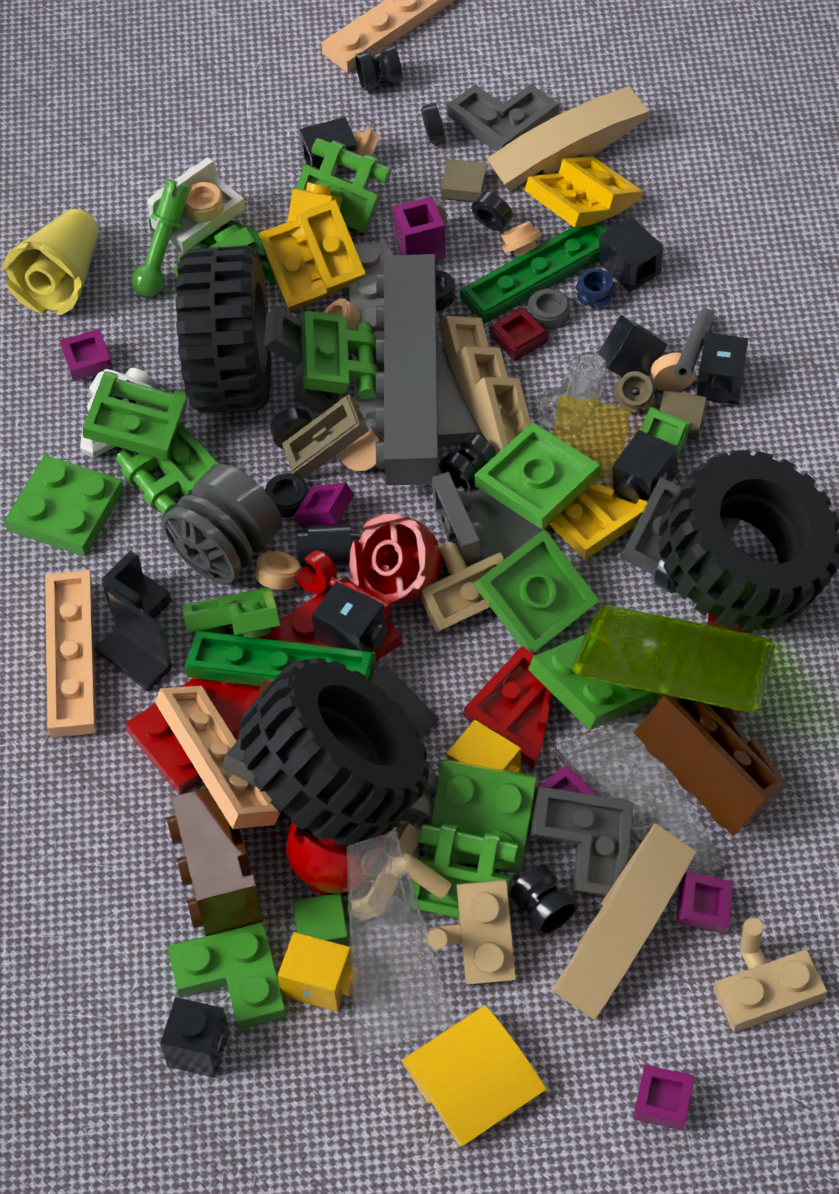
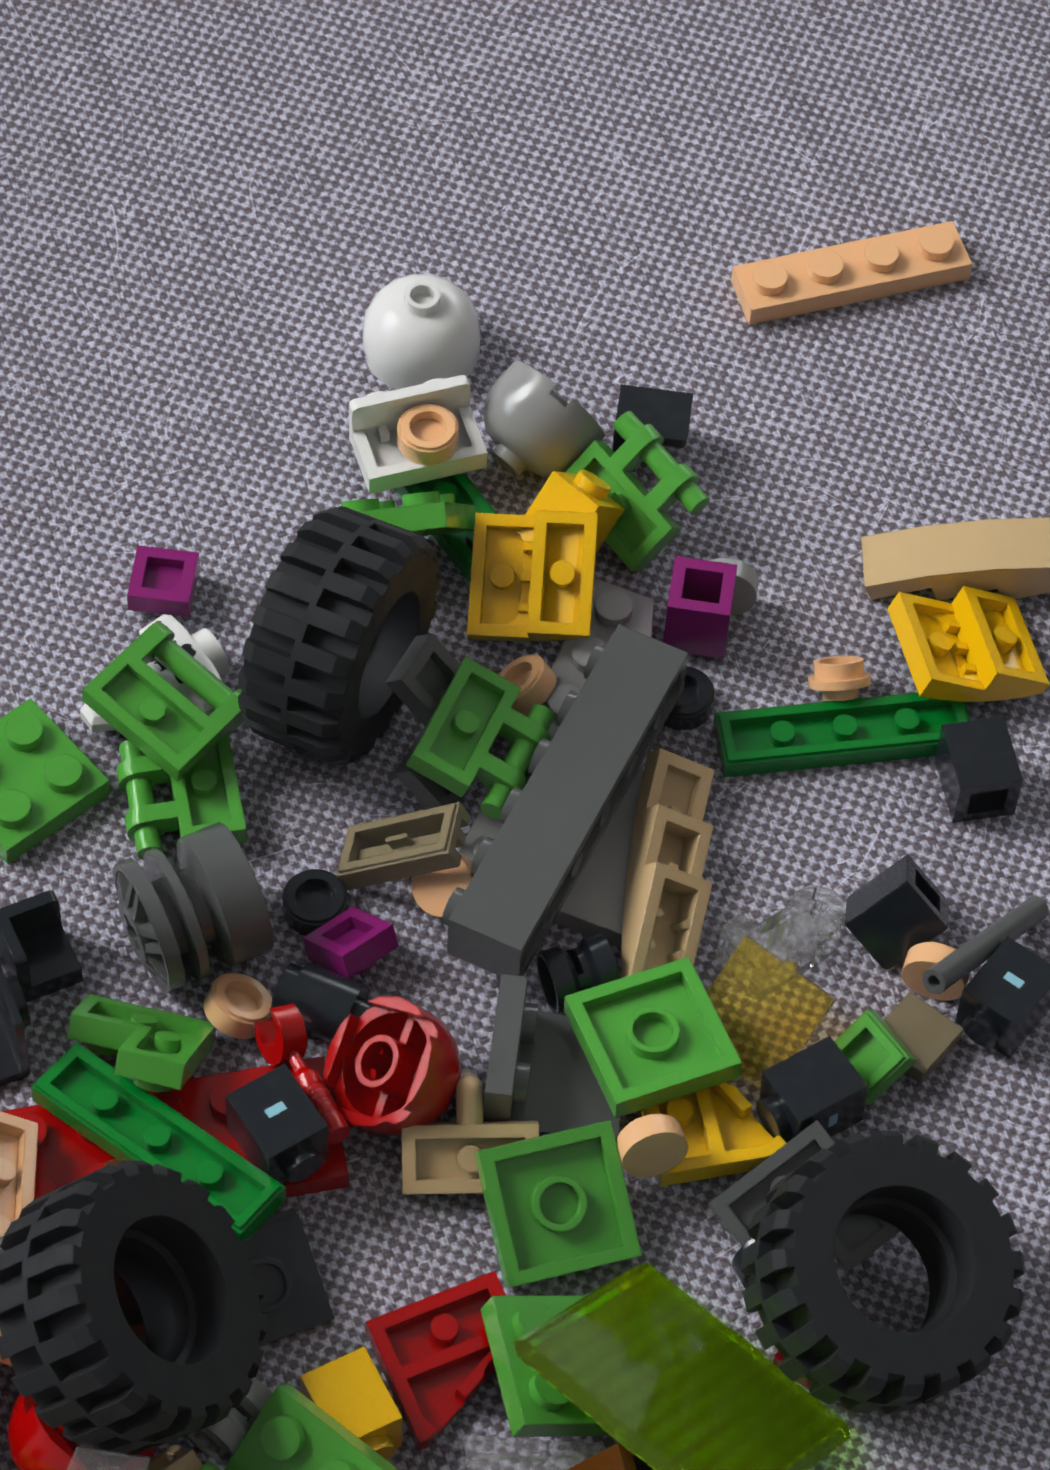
camera: 20 degrees right, 0 degrees up
light yellow cone [2,209,99,315] -> none
bright green pin [131,178,192,298] -> none
black tile [270,408,313,449] -> none
light nougat plate [352,125,380,157] -> none
black wheel [355,44,403,91] -> none
black tile [421,102,446,145] -> none
dark tan tile [441,159,487,202] -> none
dark grey plate [447,84,559,152] -> none
black tile [471,191,513,231] -> none
dark red tile [489,307,548,362] -> none
dark grey tile [528,288,570,330] -> none
dark blue plate [576,269,617,307] -> none
dark tan plate [614,371,657,413] -> none
none -> white cylinder [363,274,480,389]
none -> light grey cylinder [483,360,605,477]
none -> light nougat tile [616,1114,688,1177]

